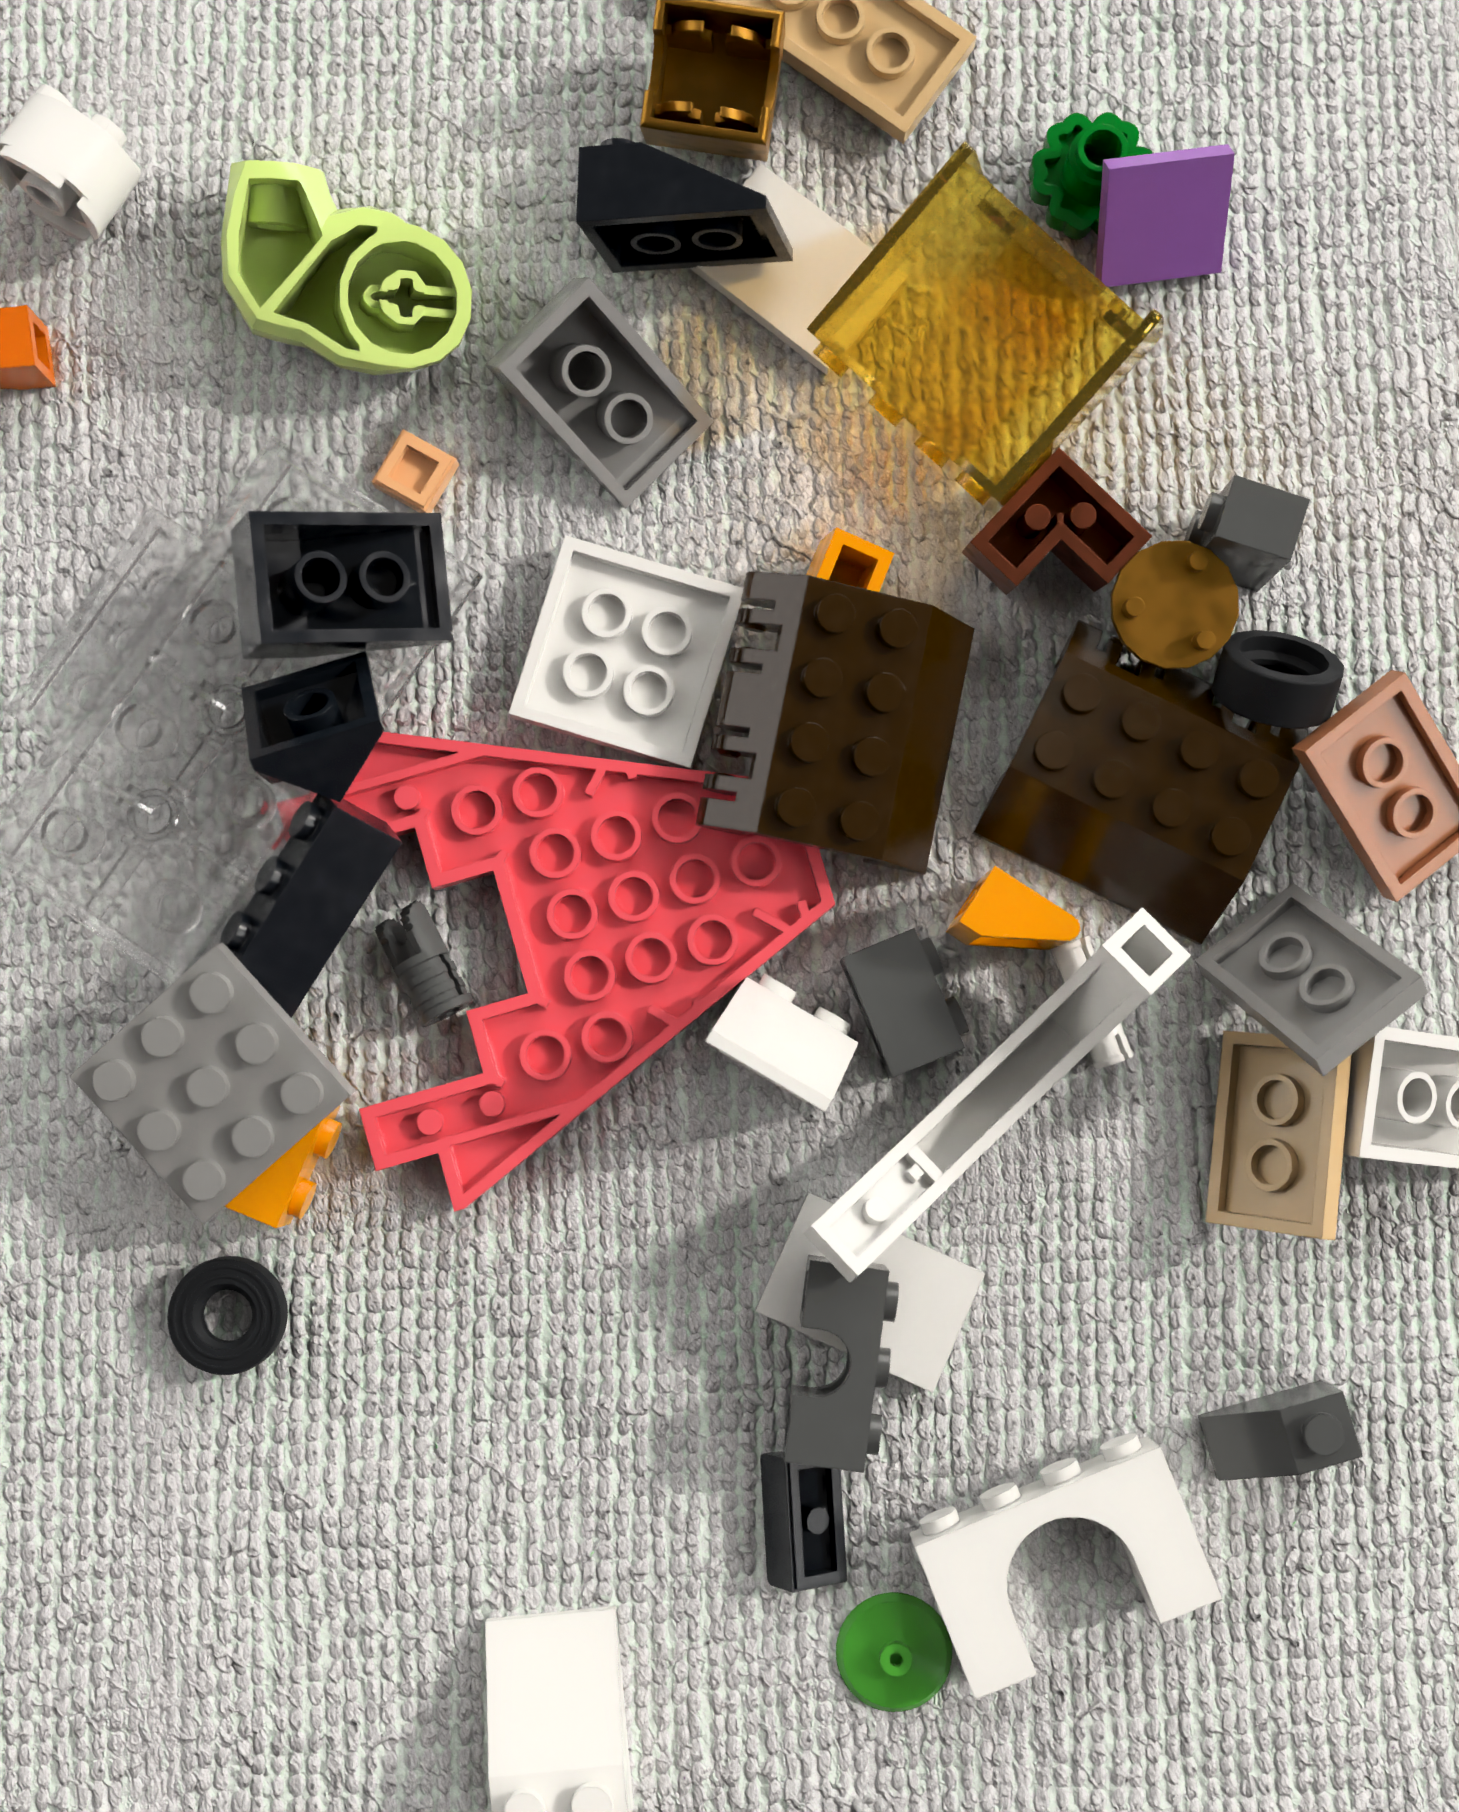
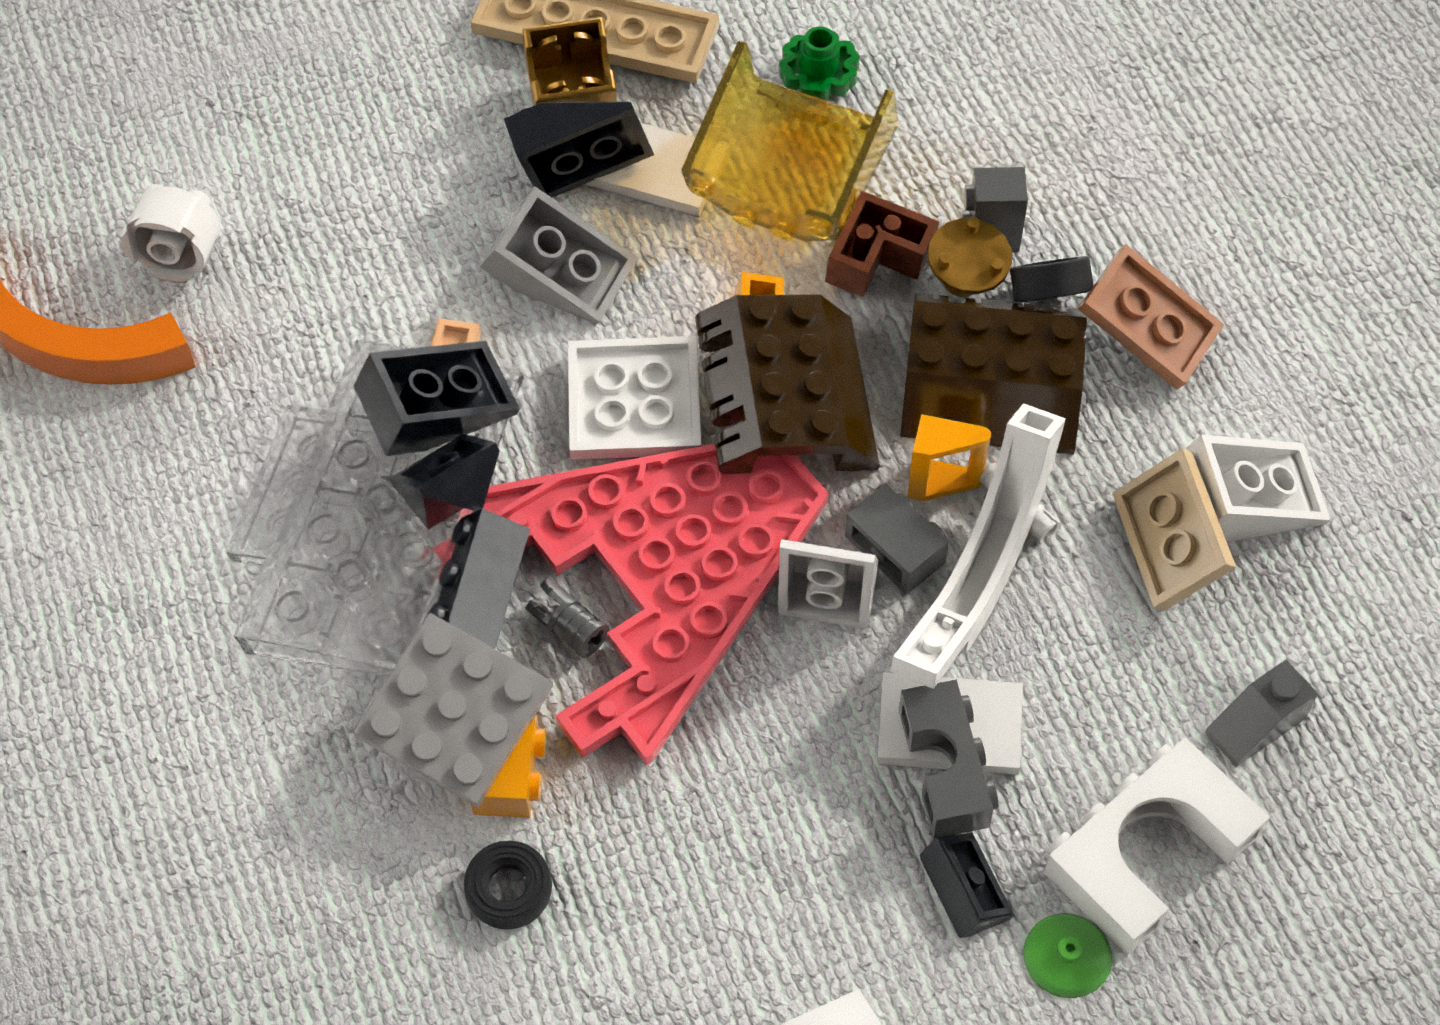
camera: 20 degrees left, 25 degrees down
yellowish green piece [221,160,472,375] -> none
medium lavender tile [1095,144,1235,288] -> none
light grey plate [1195,883,1428,1076] -> none

